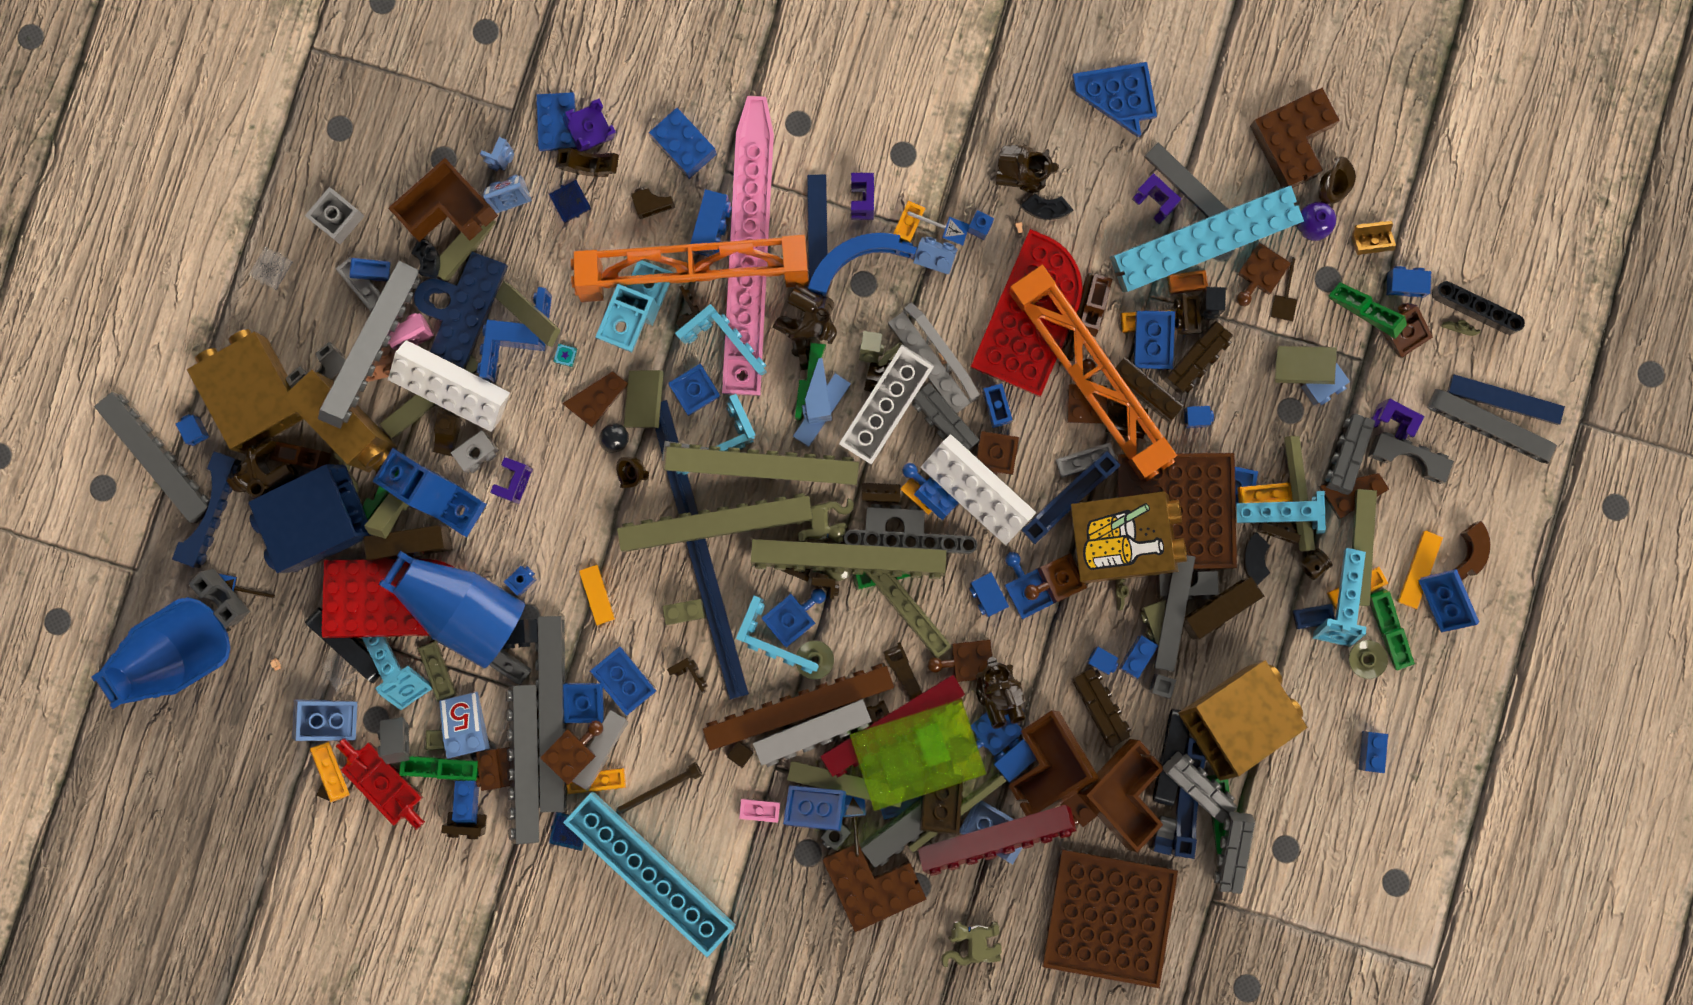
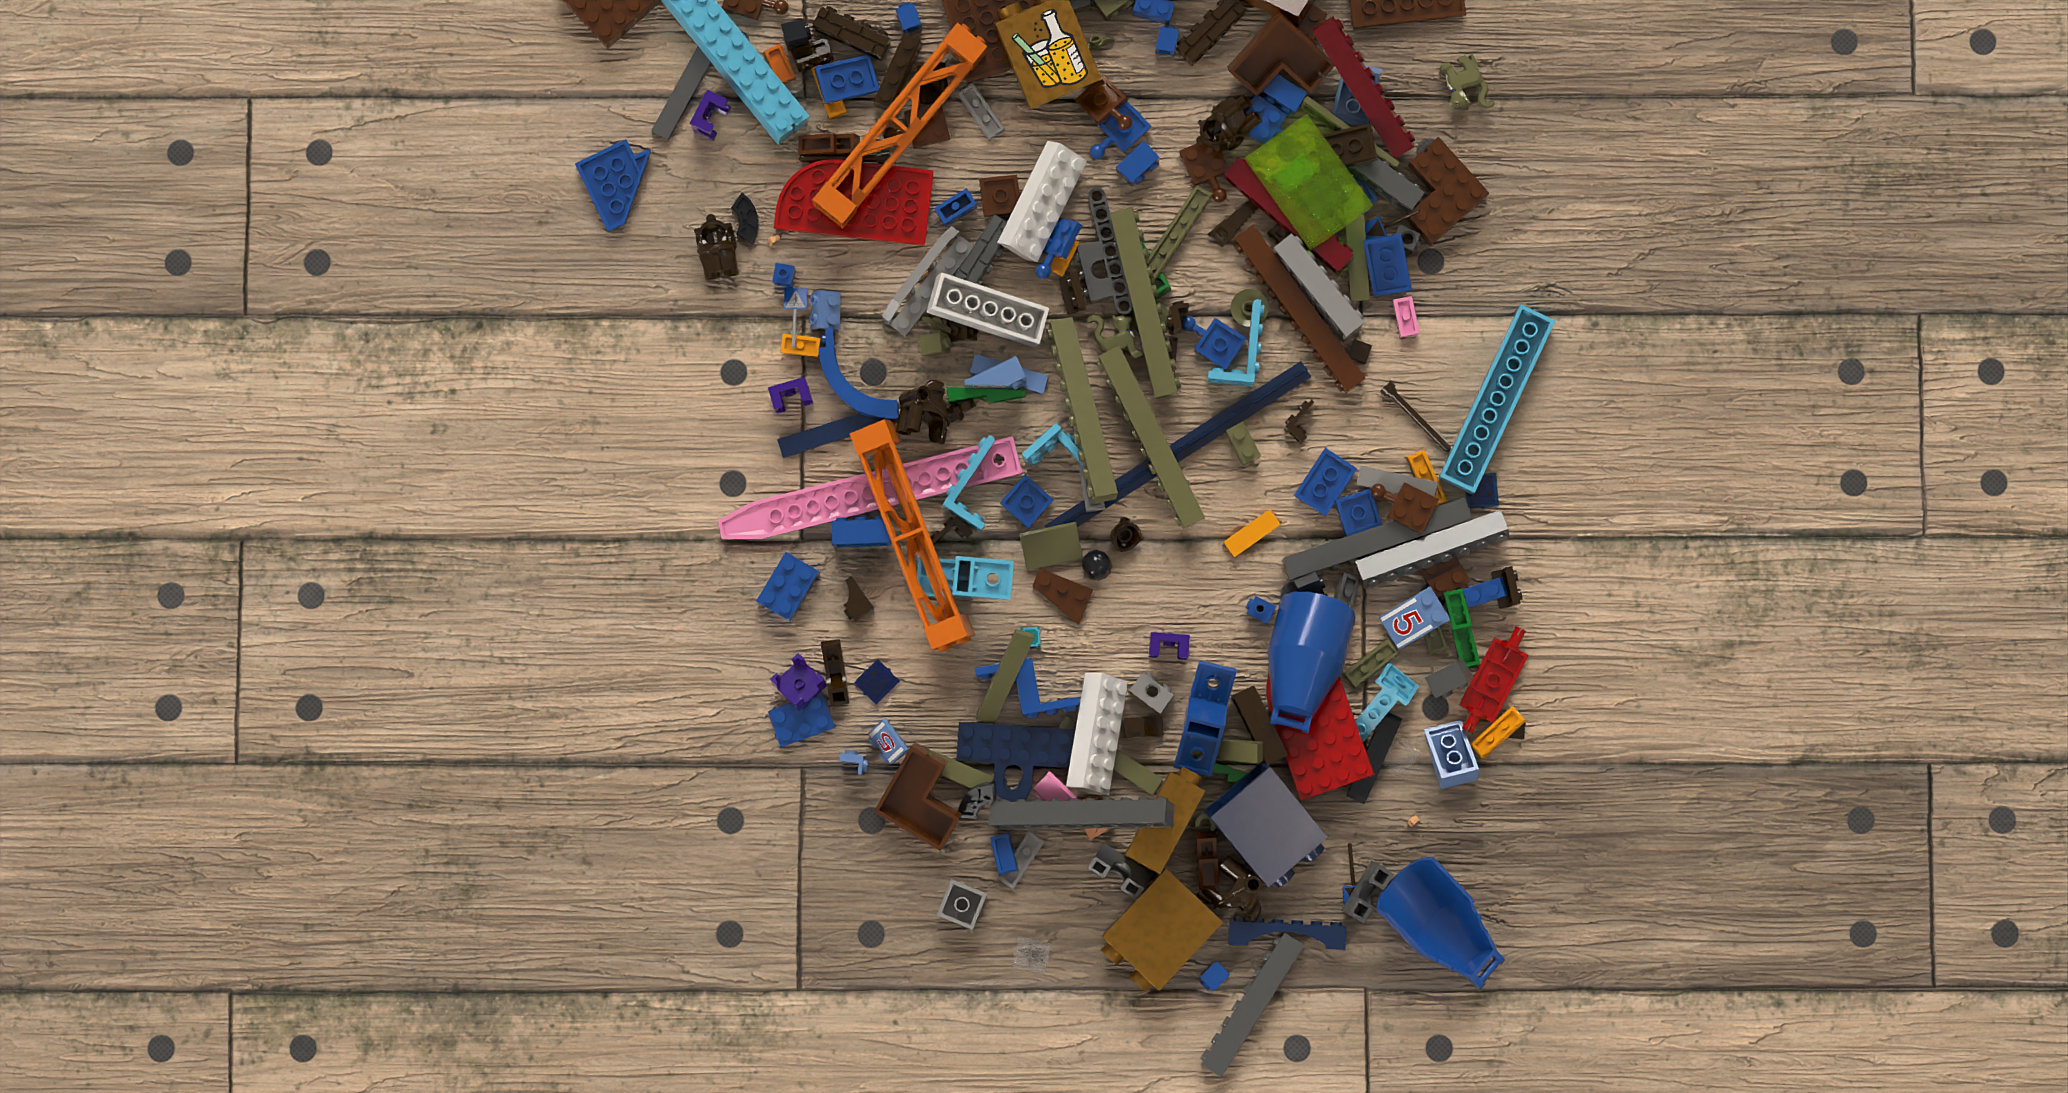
camera: 110 degrees left, 0 degrees up
dark blue arch [1021,451,1120,544] -> none

